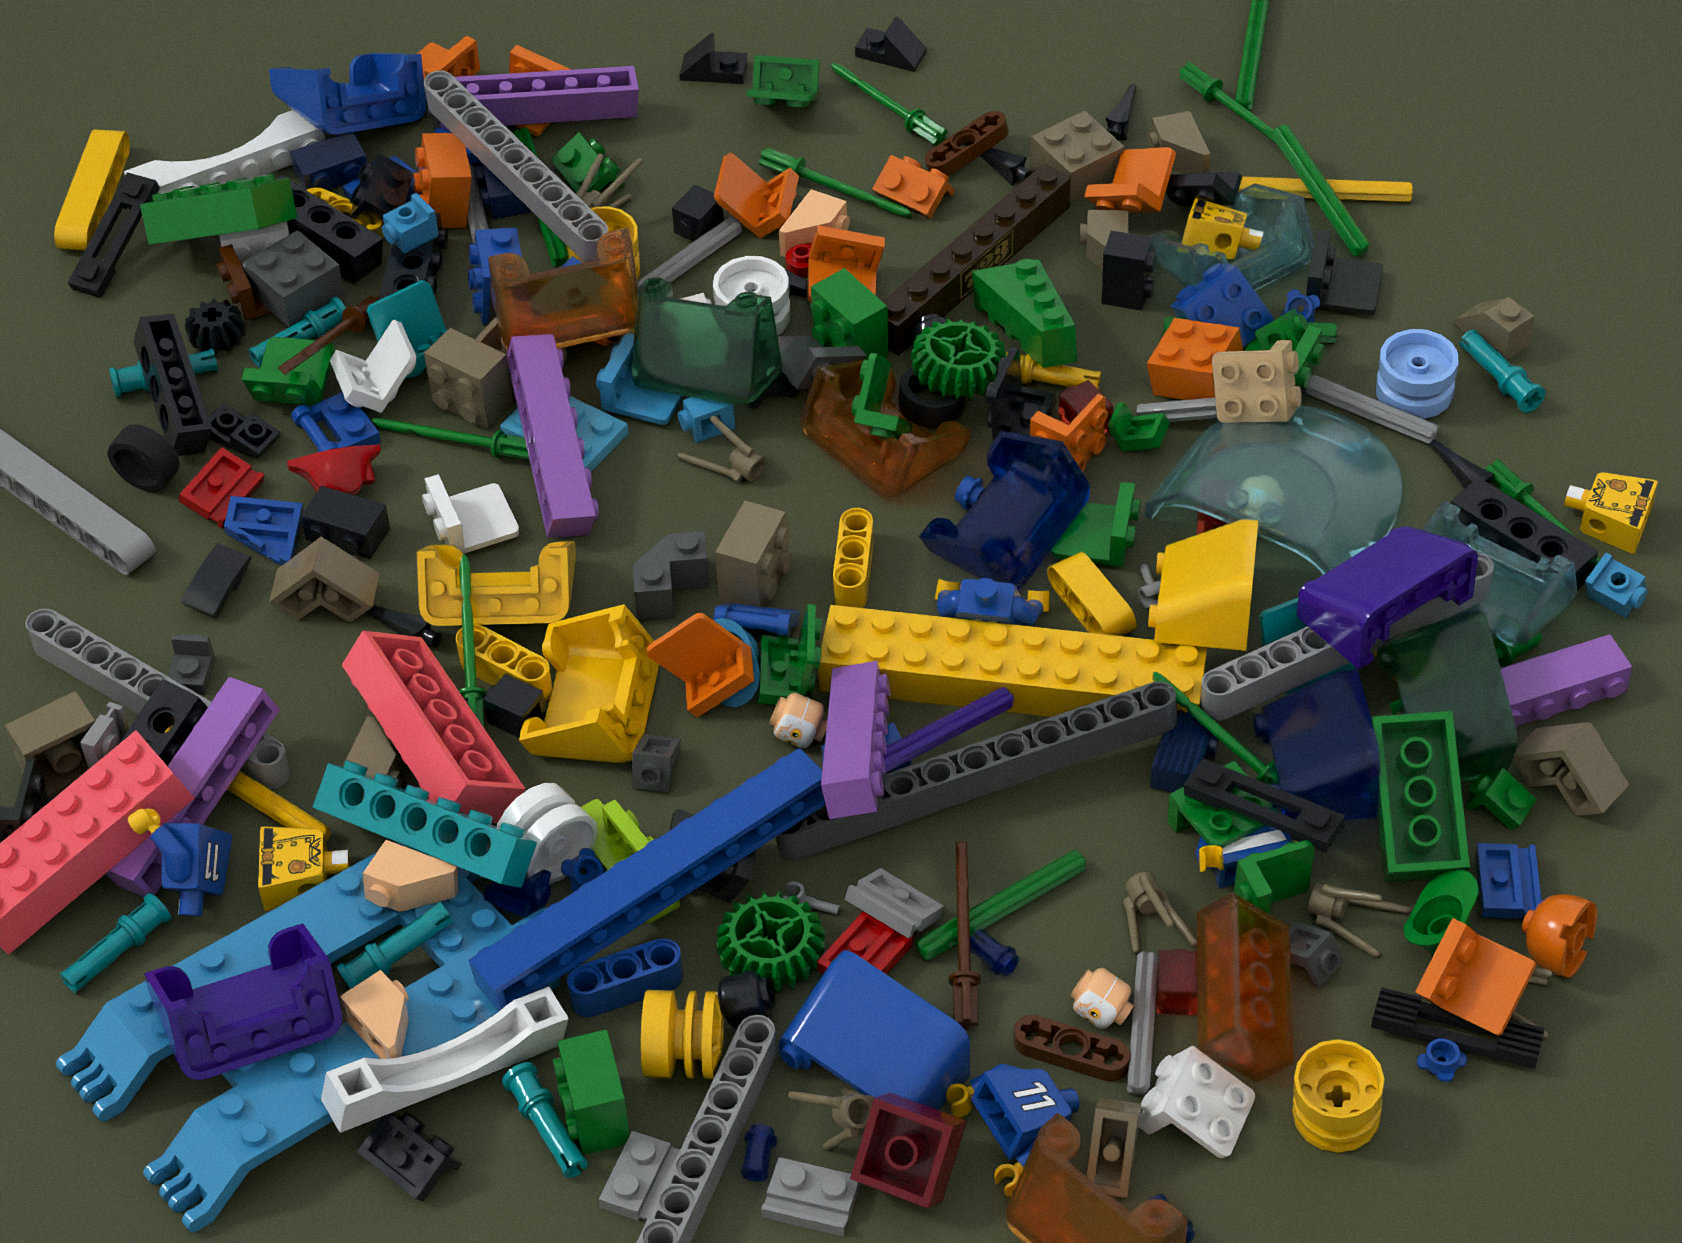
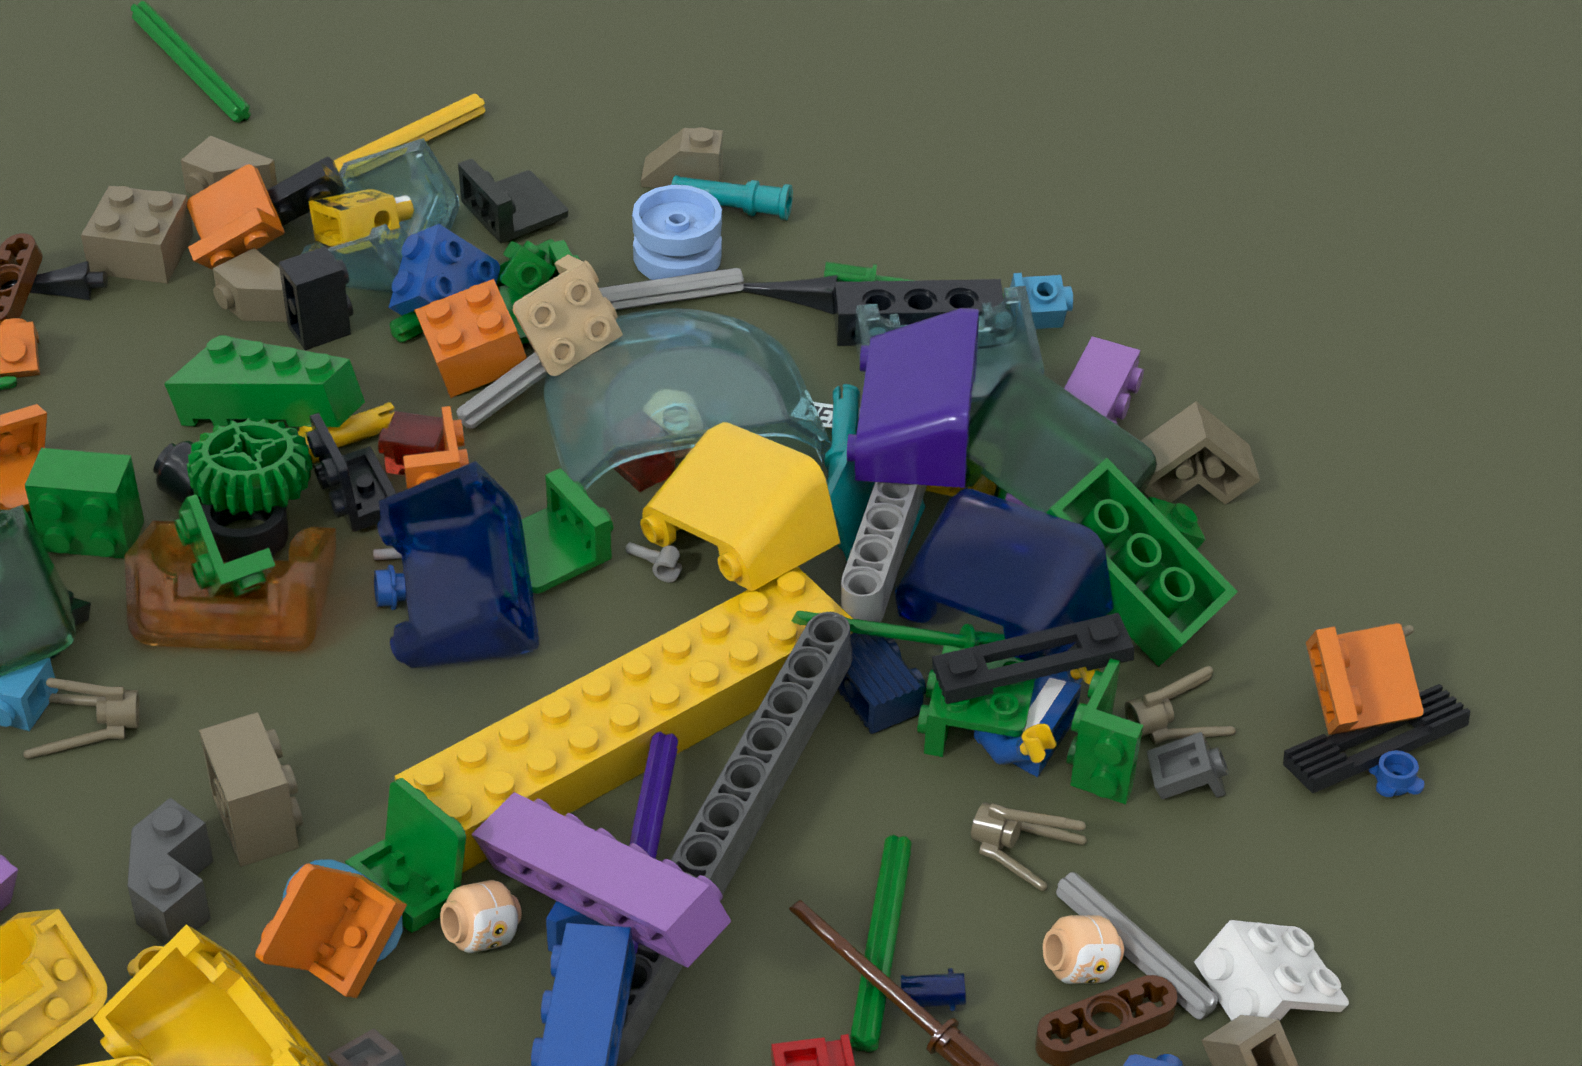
camera: 50 degrees left, 5 degrees down
blue plate [714,603,800,636] -> none
dark grey bracket [762,336,867,389] -> none
yellow beam [833,508,874,608] -> none
light grey plate [844,868,944,938] -> none
dark brown brick [882,163,1071,356] -> none
blue torso [934,578,1050,626] -> none
yellow beam [1047,552,1137,636] -> none
black piece [1105,84,1137,140] -> none
green bracket [1108,402,1170,452] -> none
clear red brick [1156,949,1200,1016] -> none
green piece [1179,61,1276,143] -> none
clear orange brick [1197,892,1294,1082] -> none
green axle [1273,124,1370,257] -> none
blue plate [1281,289,1320,322] -> none
yellow wheel [1292,1039,1385,1153] -> none
green piece [1403,870,1479,955] -> none
blue plate [1475,843,1542,919] -> none
orange cylinder [1522,894,1597,978] -> none
yellow torso [1564,472,1658,554] -> none

